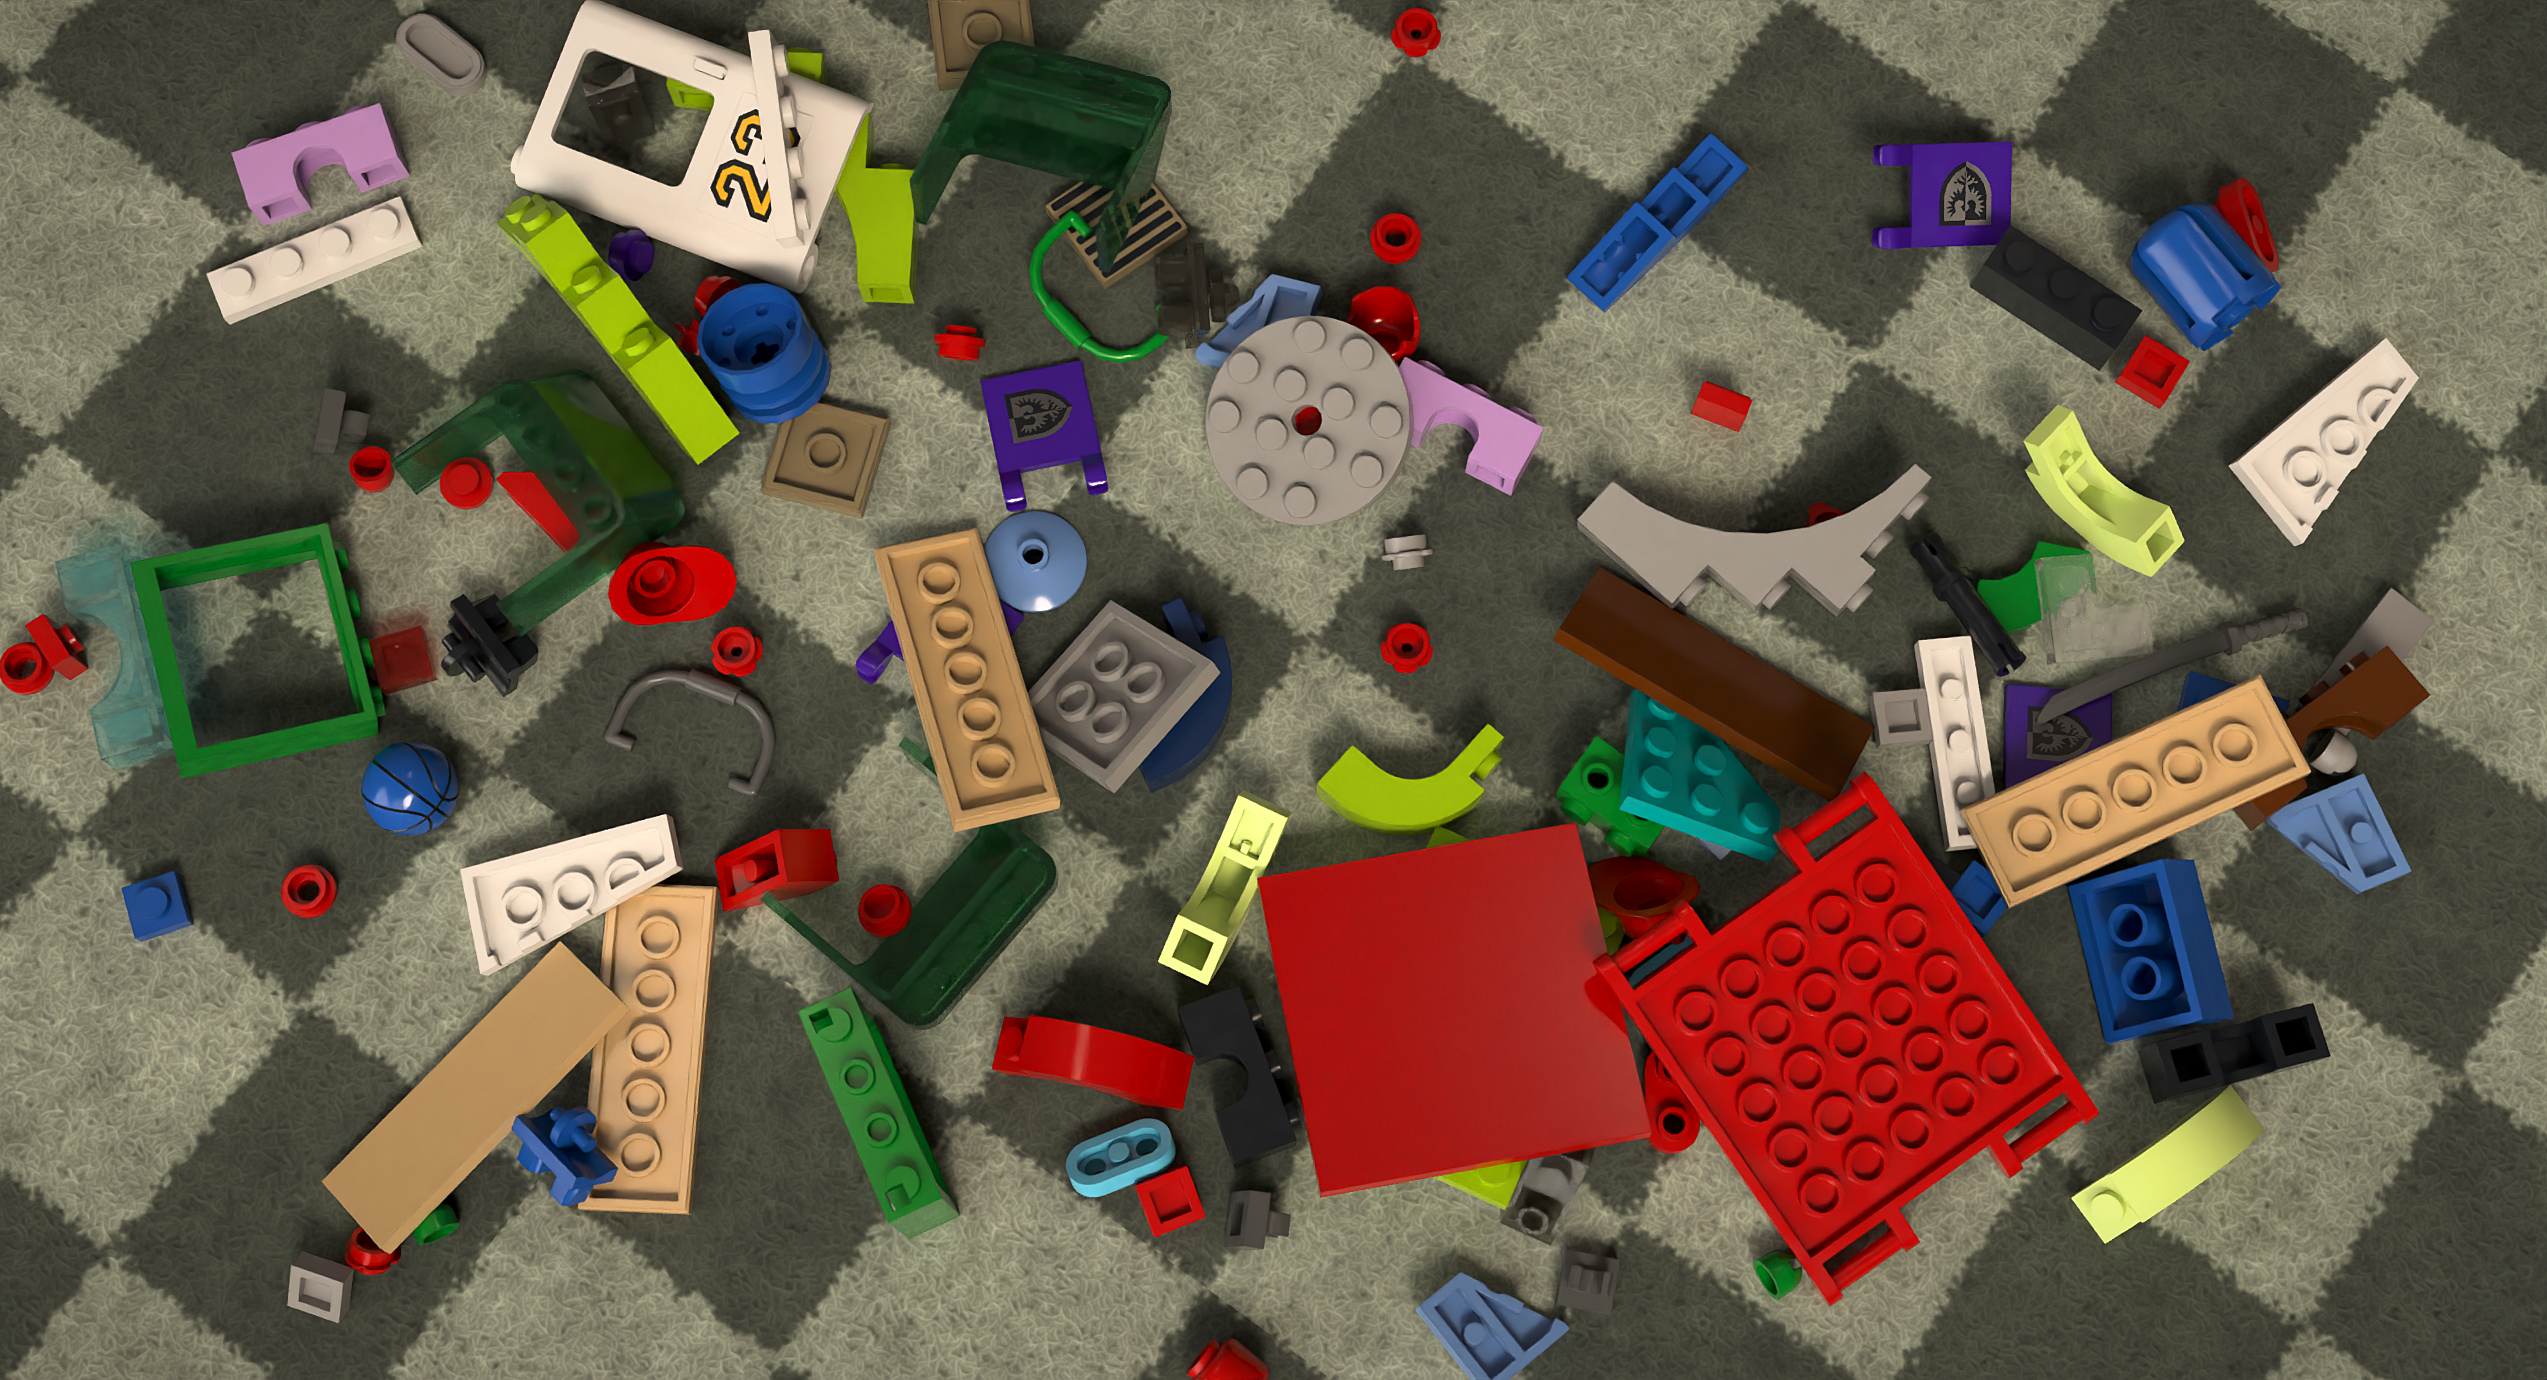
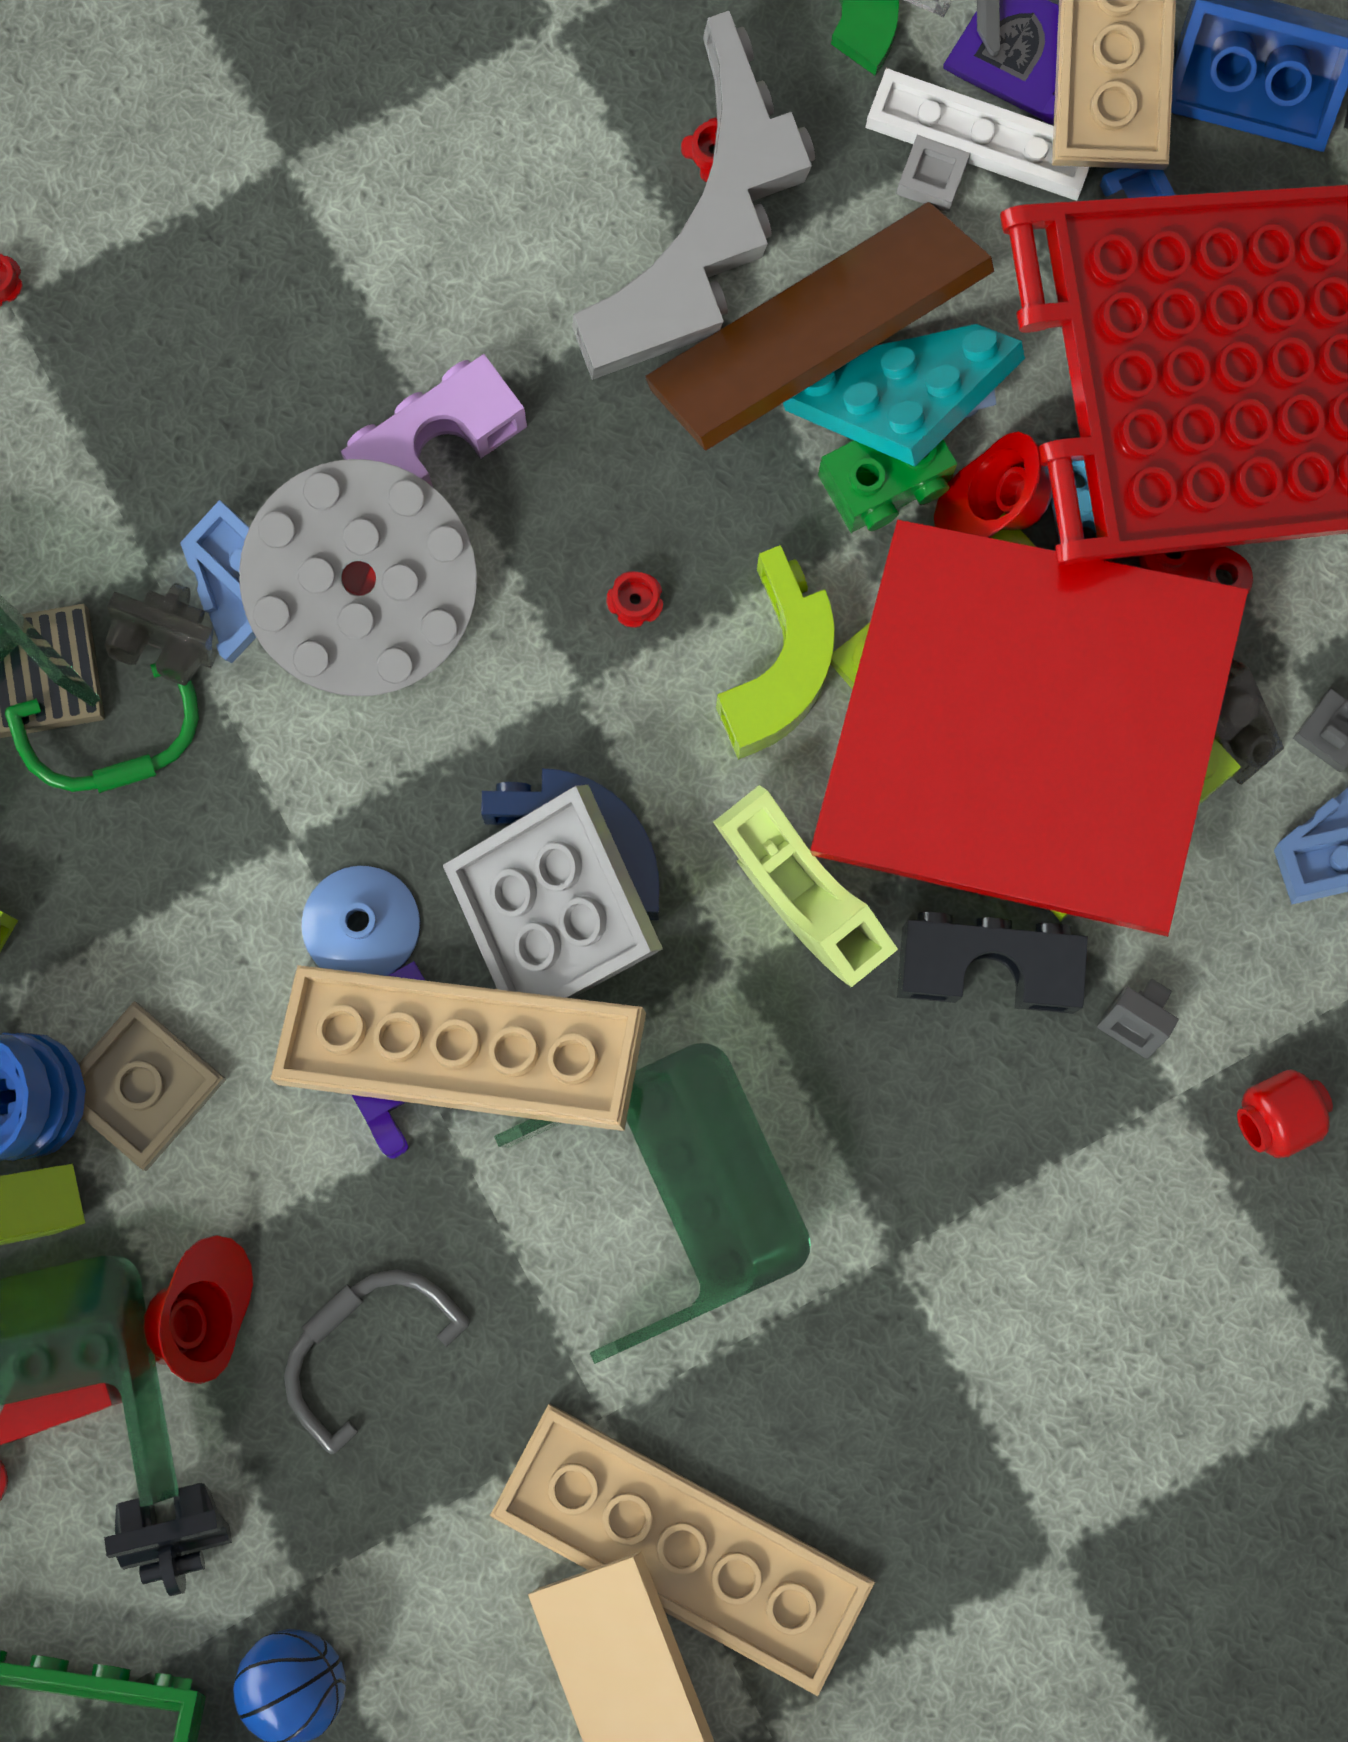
camera: 65 degrees left, 5 degrees up
clear red plate [368,626,438,695] -> none
white wing [460,814,683,976] -> none
blue hips [511,1106,618,1206] -> none
red plate [711,626,763,677] -> none
red slope [714,829,839,911] -> none
green window [797,987,960,1239] -> none
red plate [858,884,912,937] -> none
red plate [934,325,986,361] -> none
dark purple flag [980,360,1109,512] -> none
red arch [992,1015,1194,1110] -> none
medium azure plate [1066,1118,1176,1197] -> none
red plate [1133,1163,1206,1238] -> none
red hair [1346,286,1421,365] -> none
red plate [1370,213,1421,264] -> none
light grey plate [1381,534,1433,571] -> none
blue slope [1566,133,1749,313] -> none
red tile [1691,381,1752,432] -> none
black pin [1910,533,2027,677] -> none

